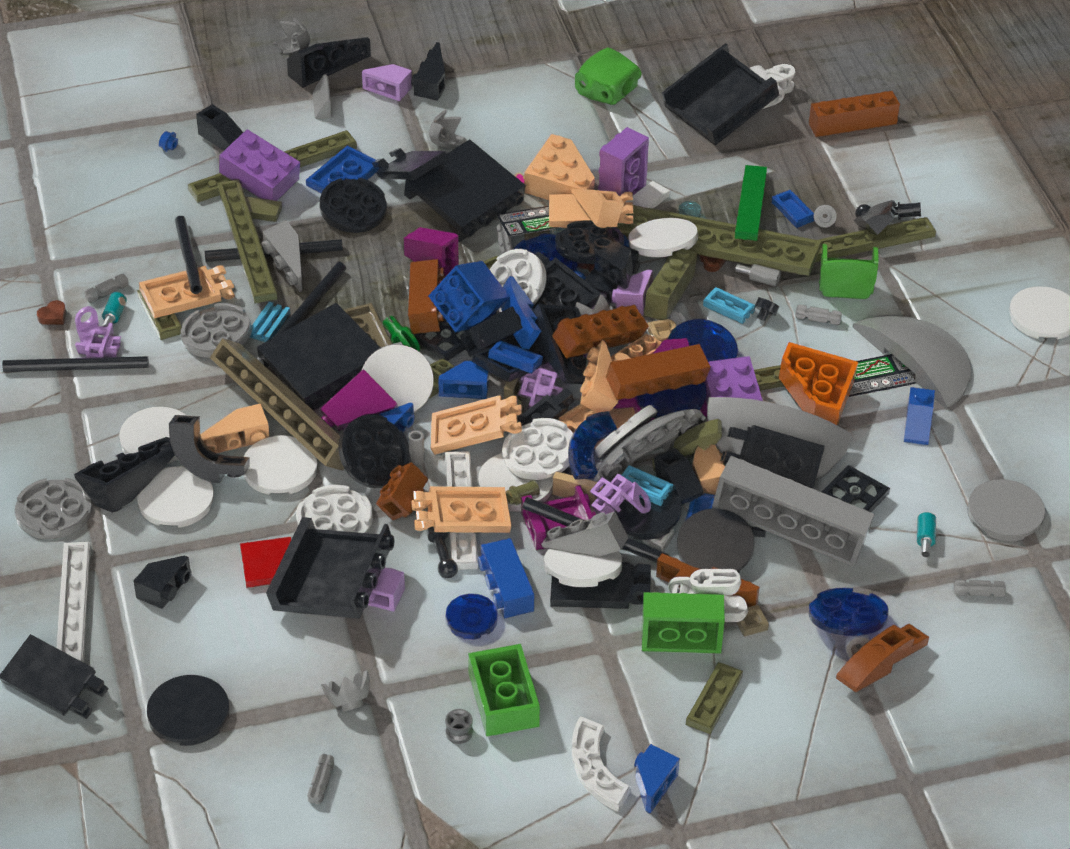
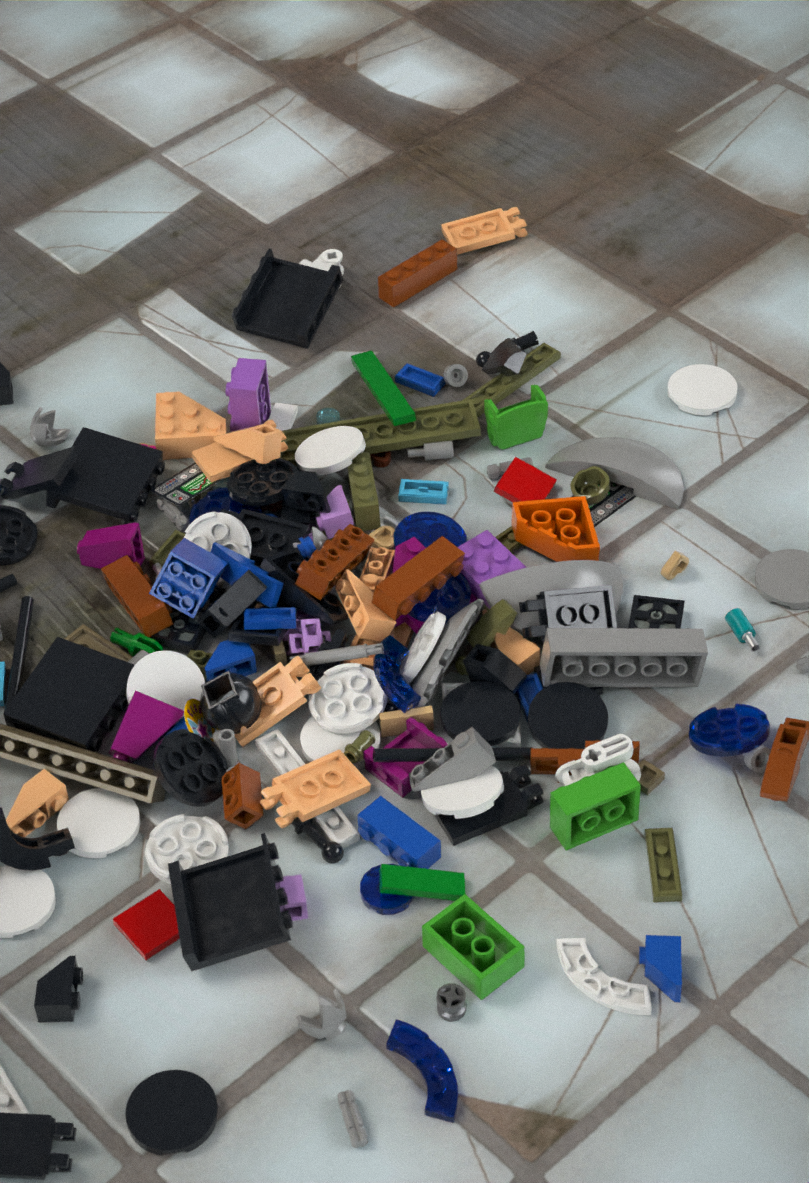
camera: 25 degrees left, 0 degrees up
bright green piece [575,47,642,105] -> none
lavender piece [590,474,651,514] -> none
medium azure tile [621,465,673,506] -> none
black tile [754,297,779,321] -> none
slope [904,387,935,445] -> none
none -> sticker [184,699,215,742]
none -> black piece [200,671,262,734]
none -> light grey piece [290,643,384,667]
none -> blue plate [297,536,316,559]
none -> green tile [379,864,466,901]
none -> clear blue tile [386,1019,458,1123]
none -> light nougat tile [441,207,528,255]
none -> red tile [493,457,557,502]
none -> olive helmet [570,466,610,505]
none -> tan tile [661,551,689,580]

